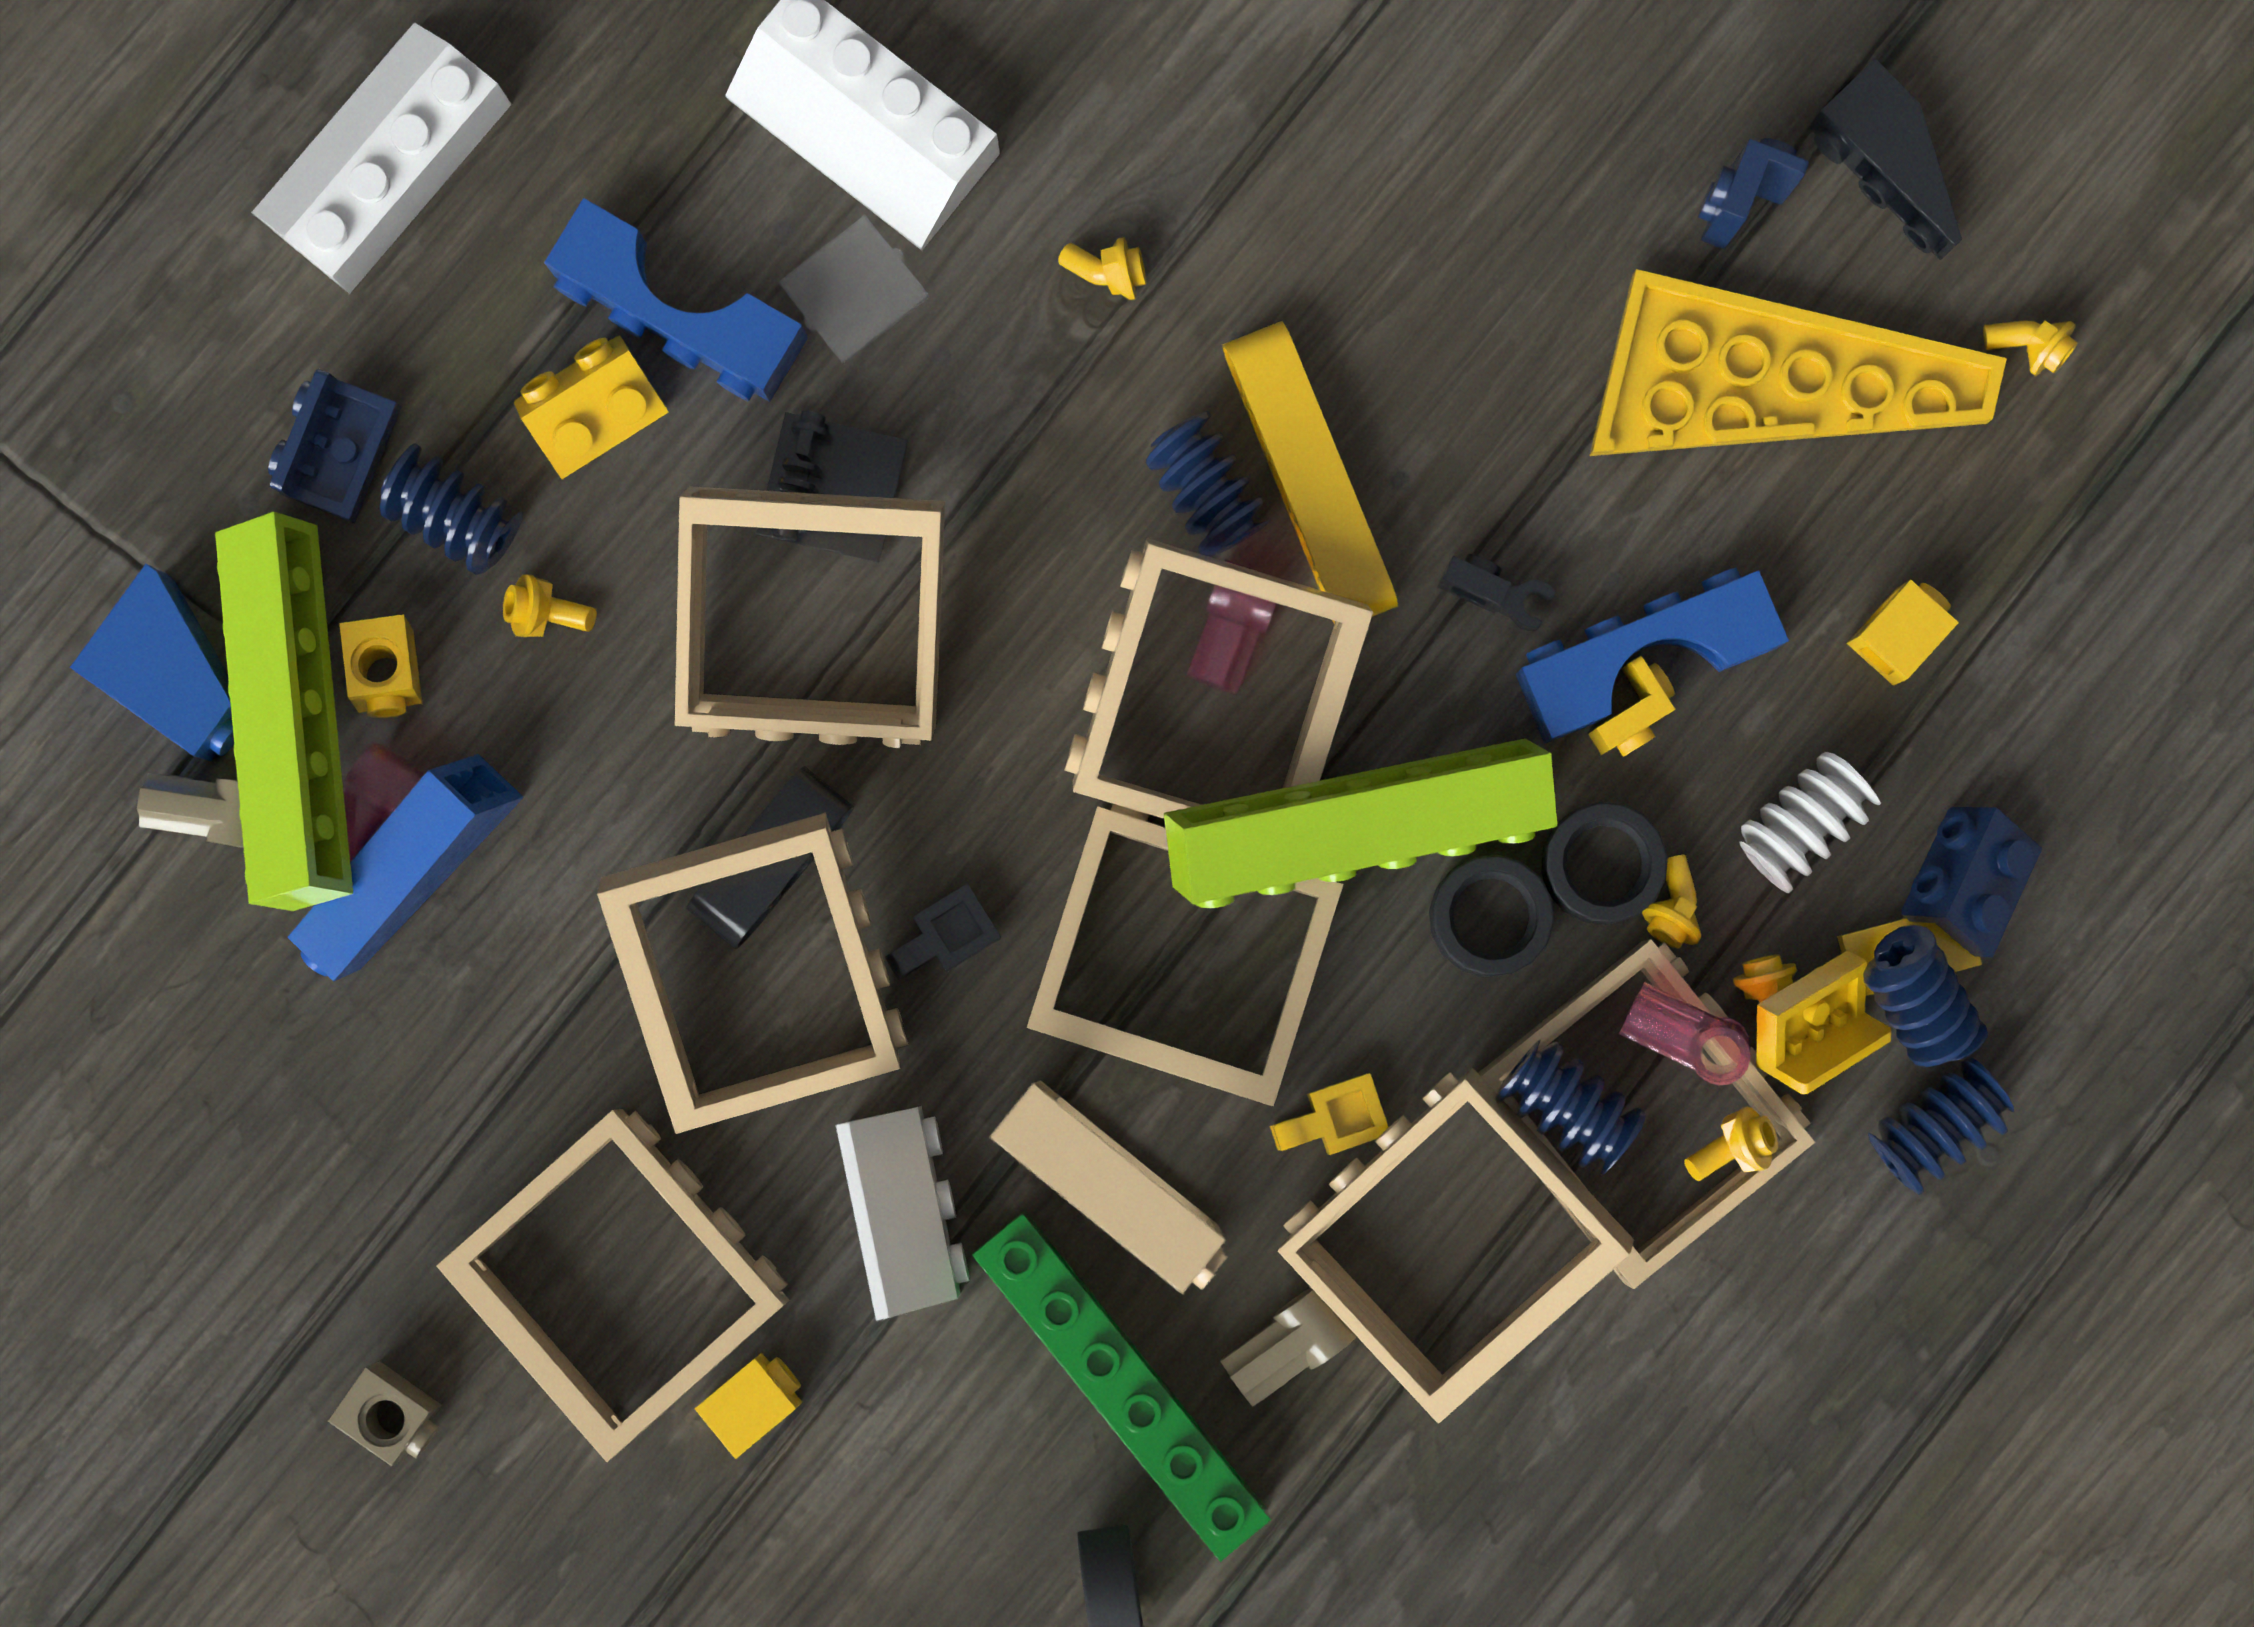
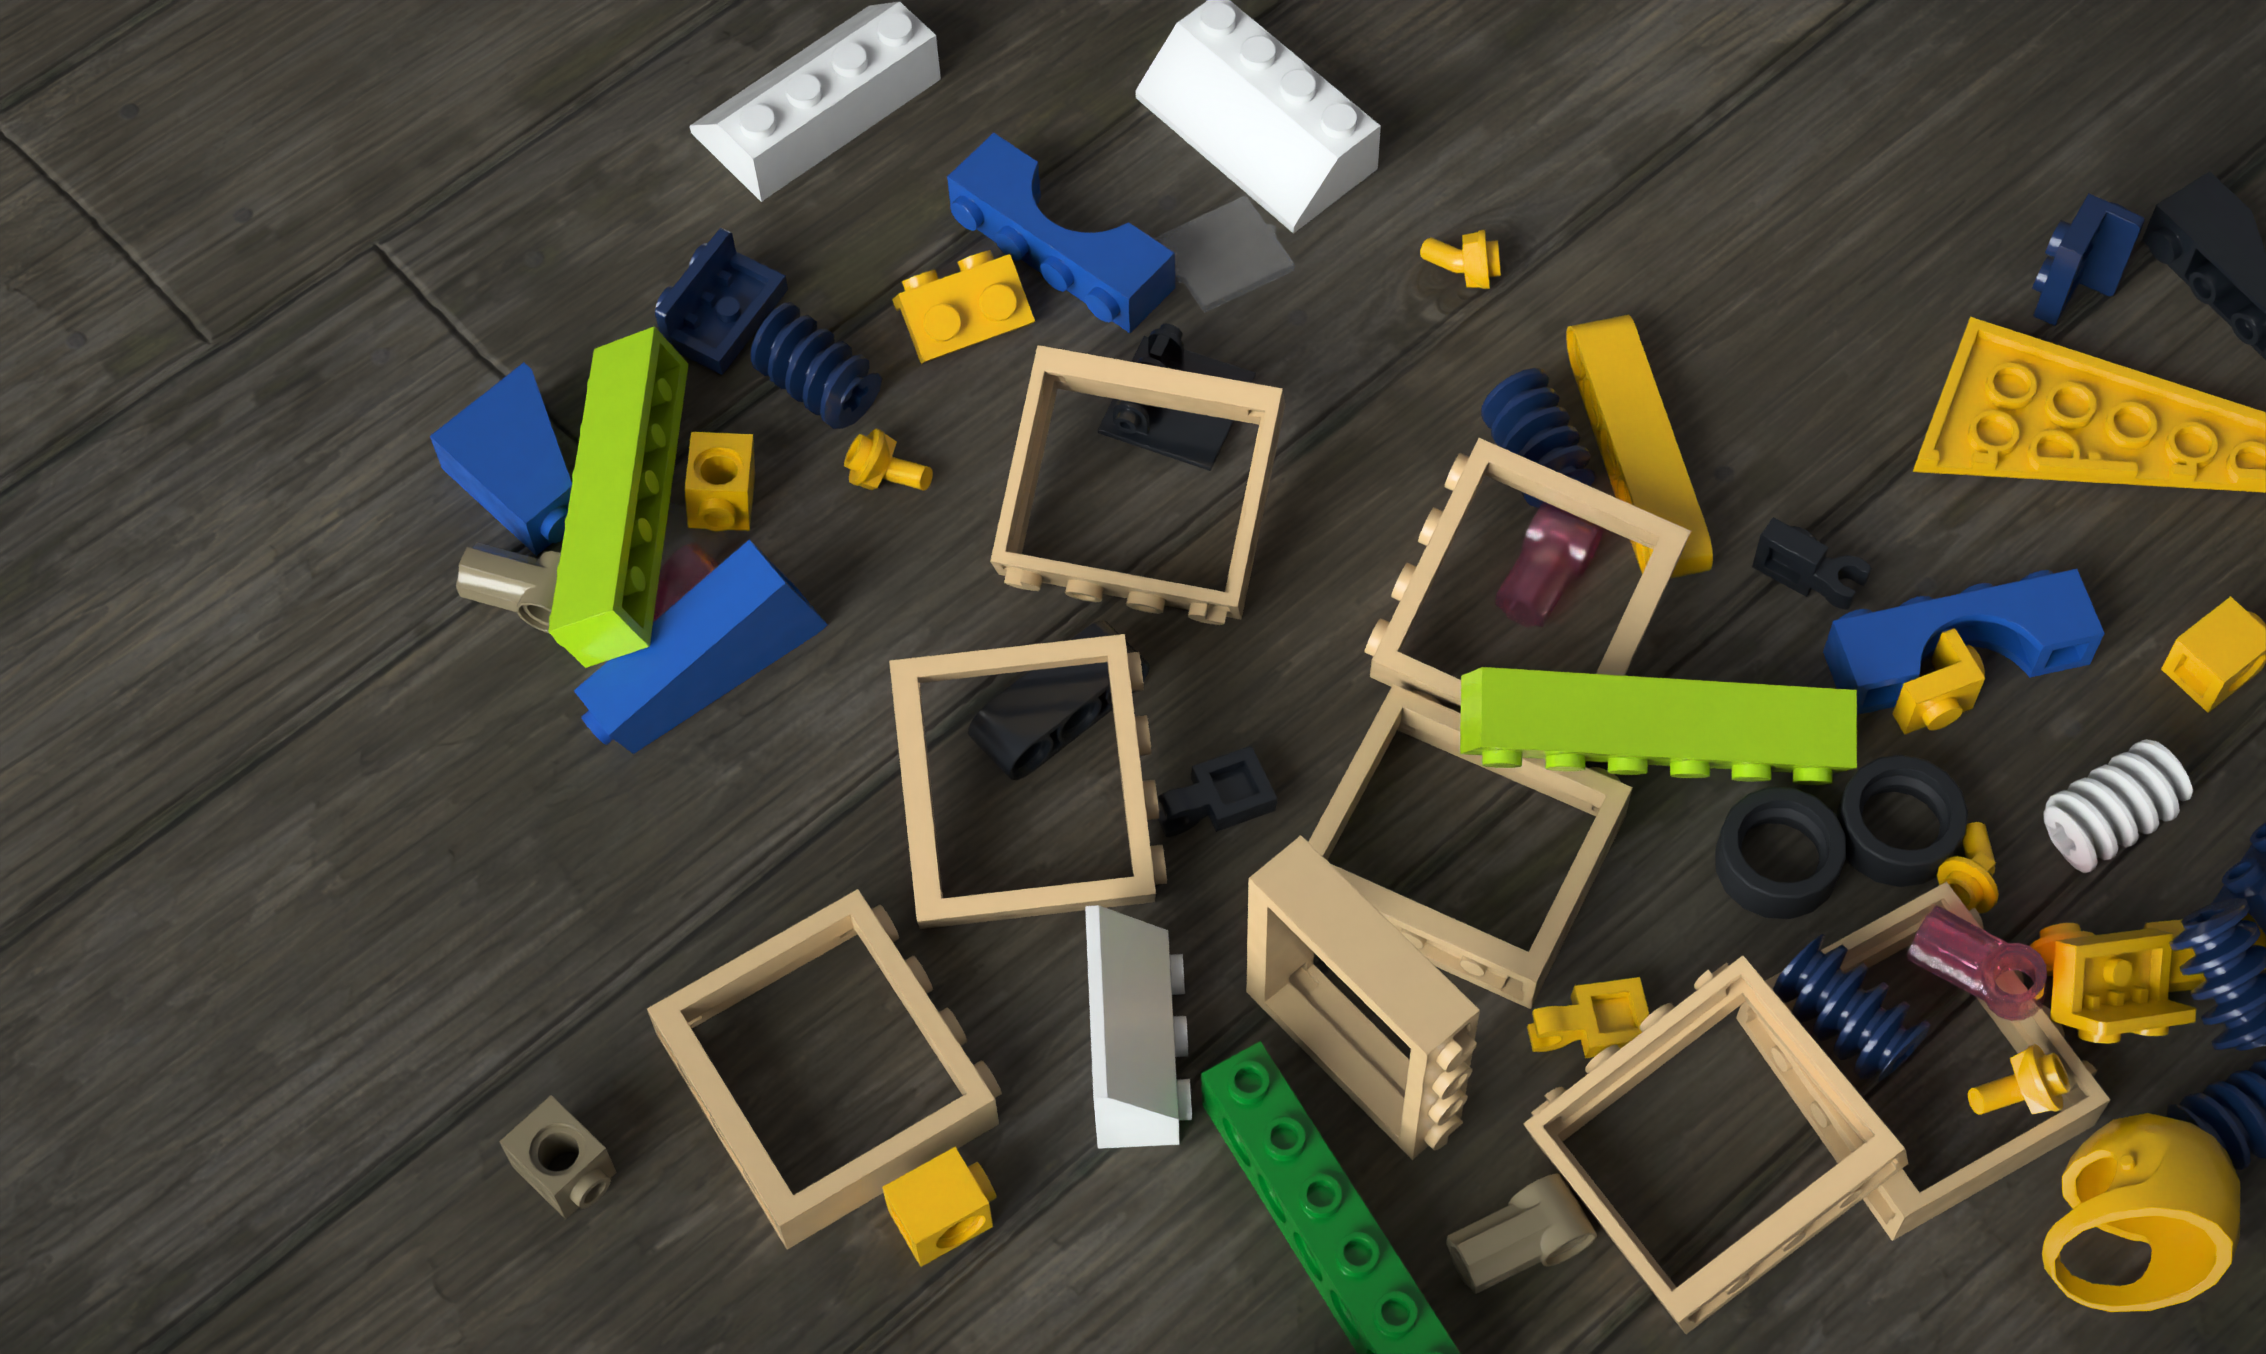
camera: 10 degrees right, 25 degrees down
none -> yellow piece [2042,1113,2240,1312]

